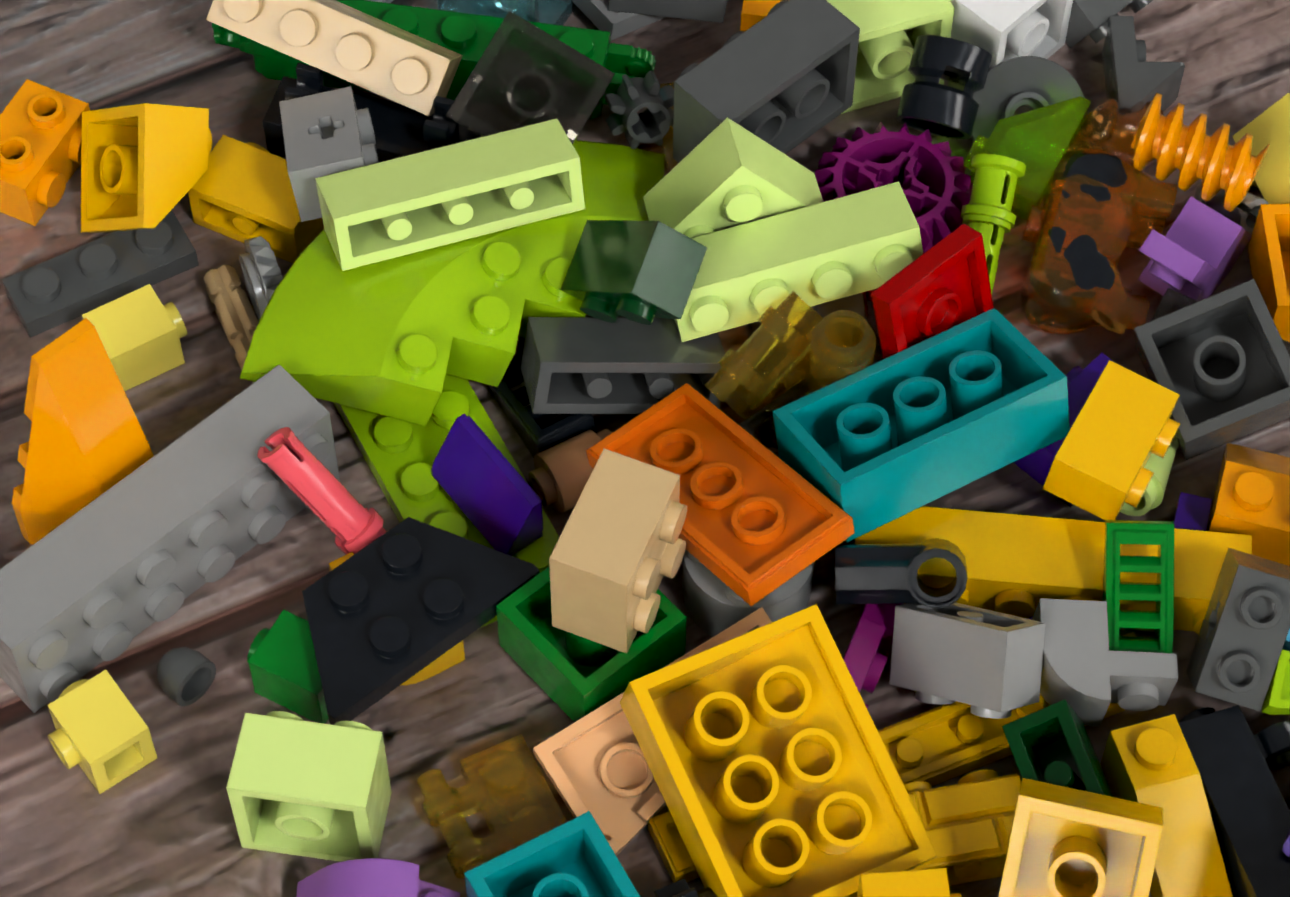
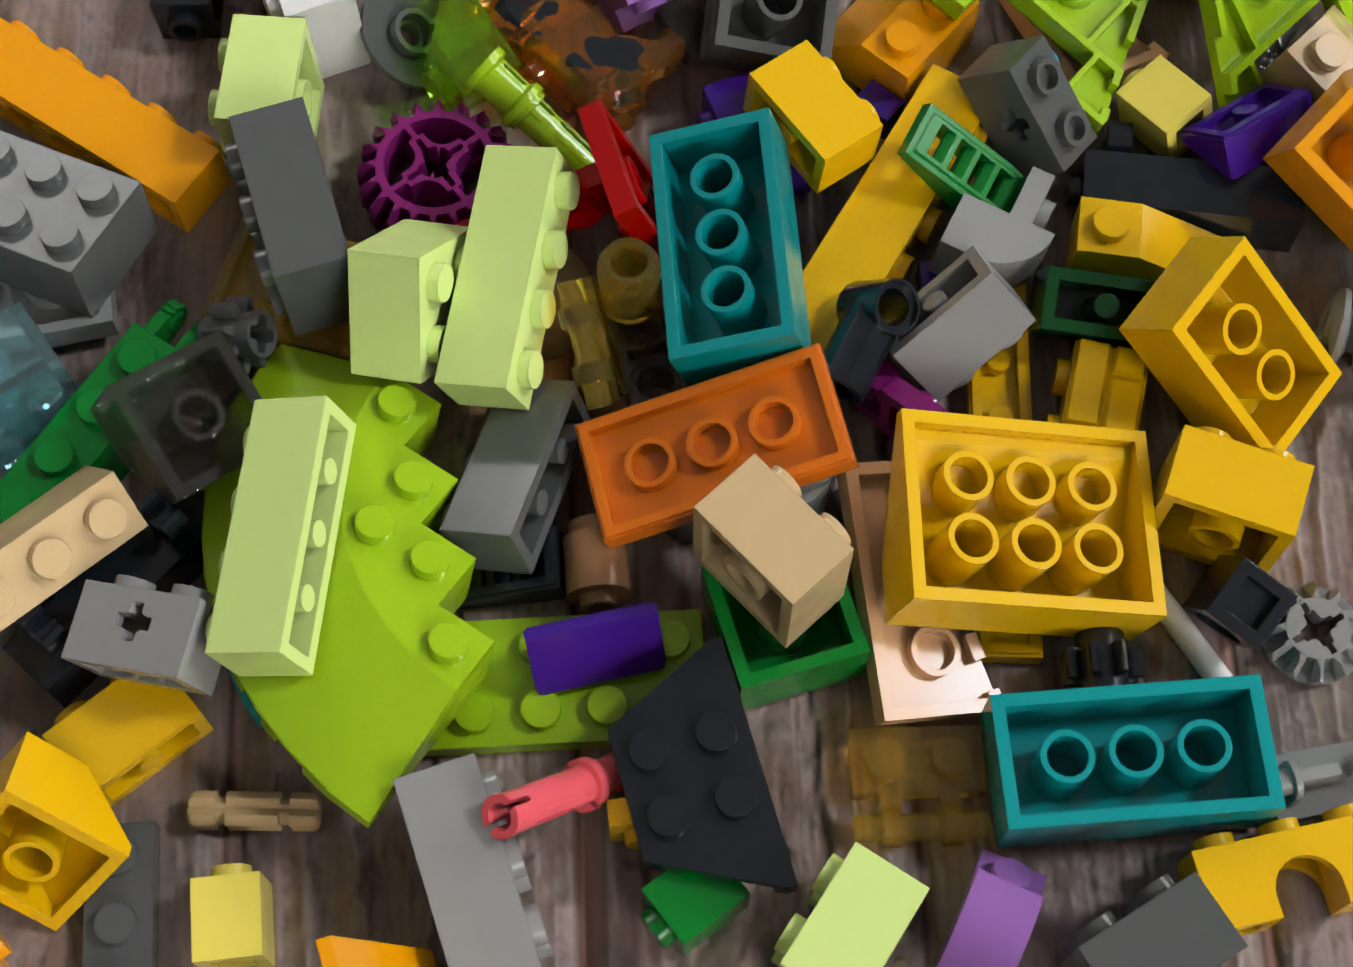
camera: 65 degrees left, 10 degrees up
light grey gear [239,236,283,321] -> none
dark green brick [561,220,707,325] -> none
black wheel [895,35,992,139] -> none

